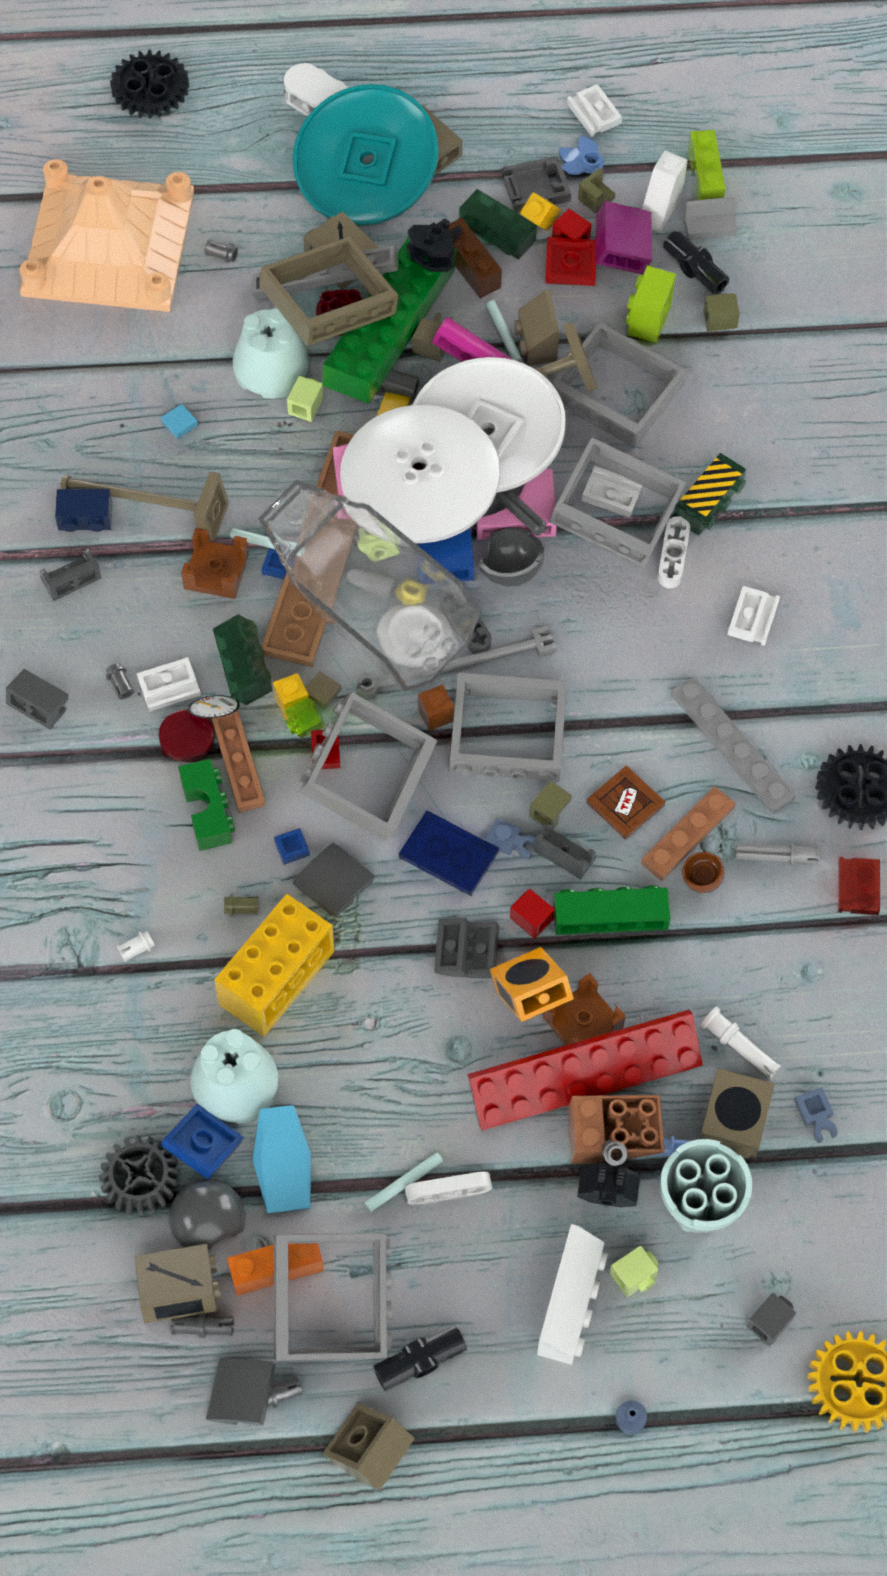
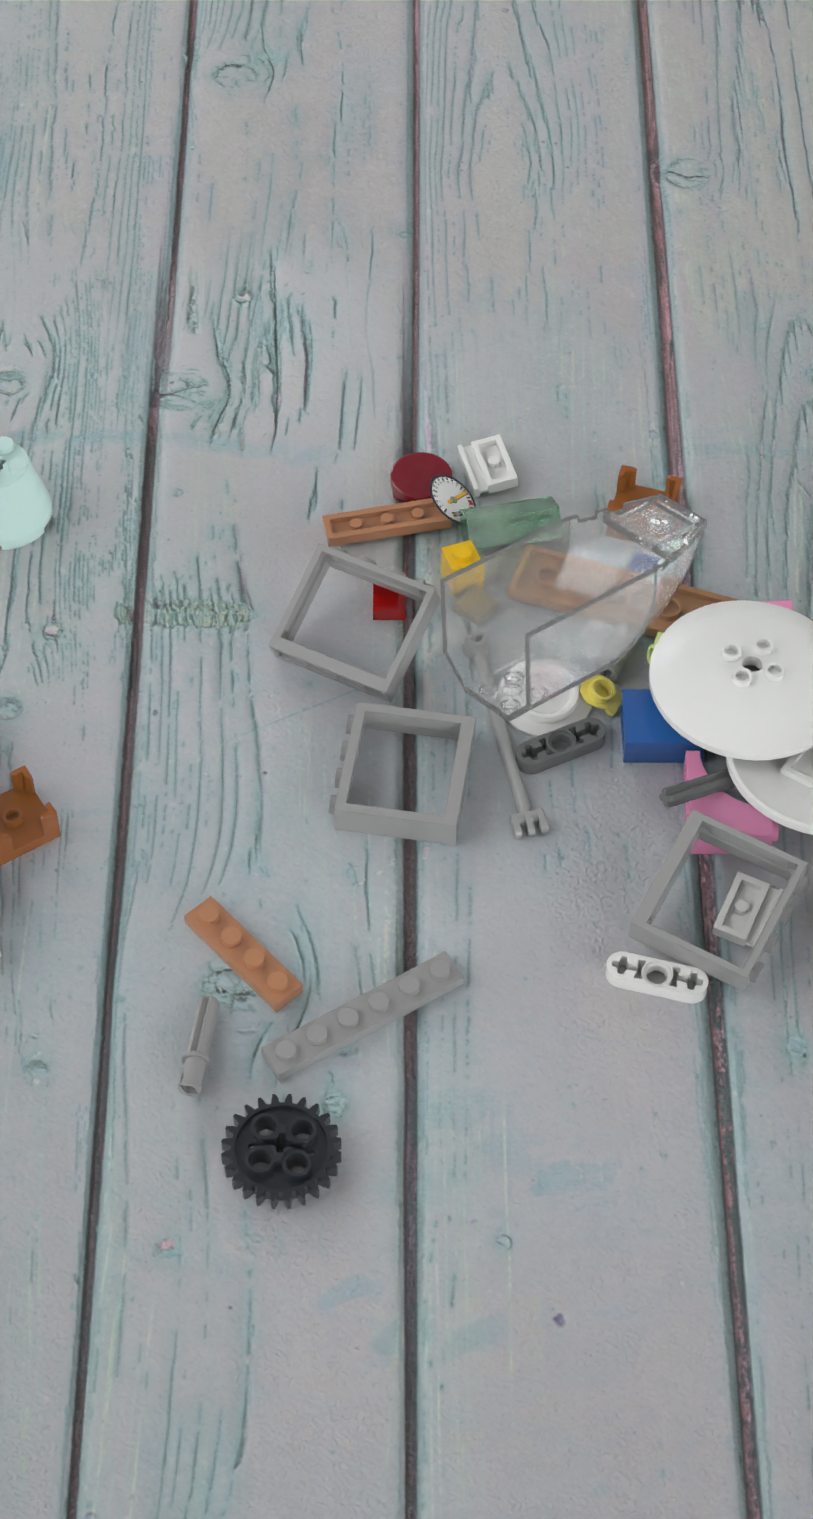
camera: 95 degrees right, 10 degrees down
dark grey hinge [6,669,69,730] -> none
dark grey hinge [40,548,101,601] -> none
dark blue brick [55,489,112,532] -> none
dark tan tile [61,472,229,542] -> none
flat silver pin [106,663,135,700] -> none
white pin [116,931,155,962] -> none
green arch [178,759,235,851] -> none
yellow brick [214,893,334,1037] -> none
olive pin [224,894,258,917] -> none
blue tile [274,828,310,864] -> none
clear neon green brick [285,698,326,738] -> none
dark grey slope [293,842,375,918] -> none
clear blue tile [399,810,499,896] -> none
dark orange brick [418,684,454,731] -> none
dark grey slope [434,918,499,979] -> none
dark grey cylinder [478,528,545,587] -> none
sand blue plate [484,818,535,859] -> none
light orange brick [489,947,574,1022] -> none
red panel [510,889,555,939] -> none
olive panel [529,781,572,829] -> none
dark grey hinge [534,823,596,880] -> none
green brick [553,885,671,935] -> none
dark orange tile [587,765,665,840] -> none
brick [674,453,746,536] -> none
dark orange hair [682,852,725,893] -> none
white plate [727,586,780,646] -> none
clear red plate [838,857,880,915] -> none

